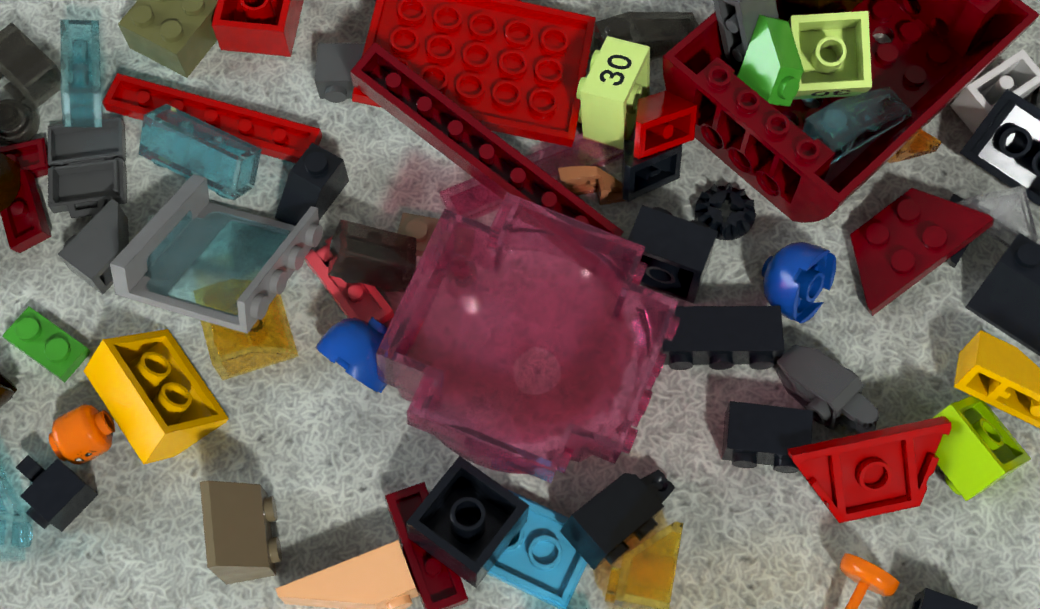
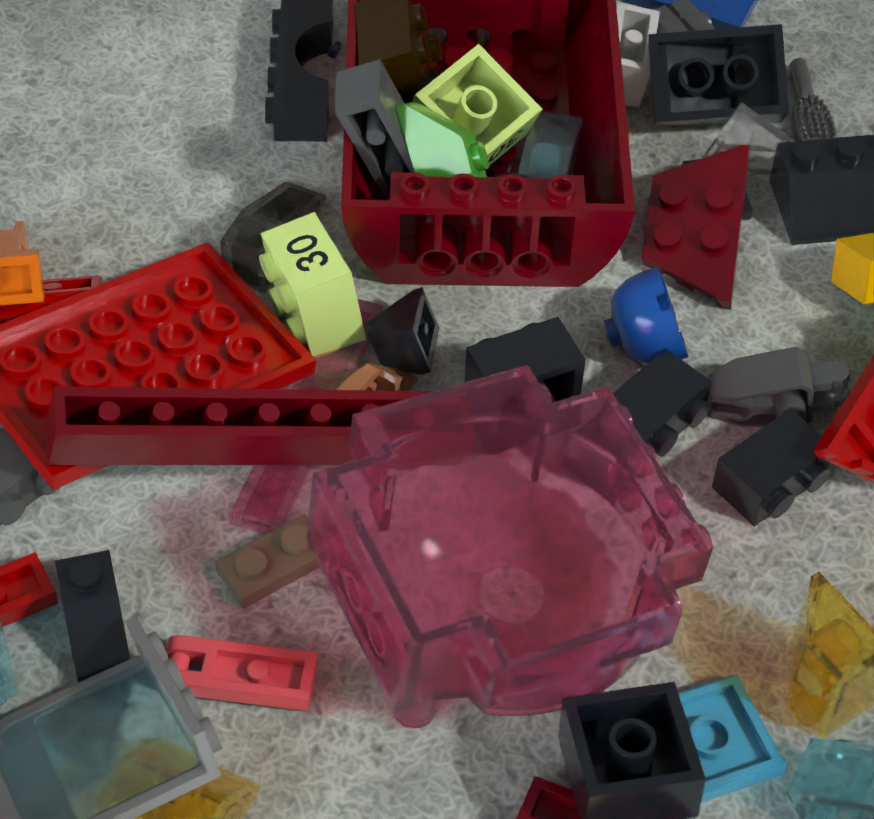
camera: 50 degrees left, 15 degrees down
blue cylinder [316,317,398,393] -> none
clear smoke brick [328,219,416,293] -> none
black hinge [560,469,675,570] -> none
red slope [634,90,697,159] -> none
black gear [695,183,756,240] -> none

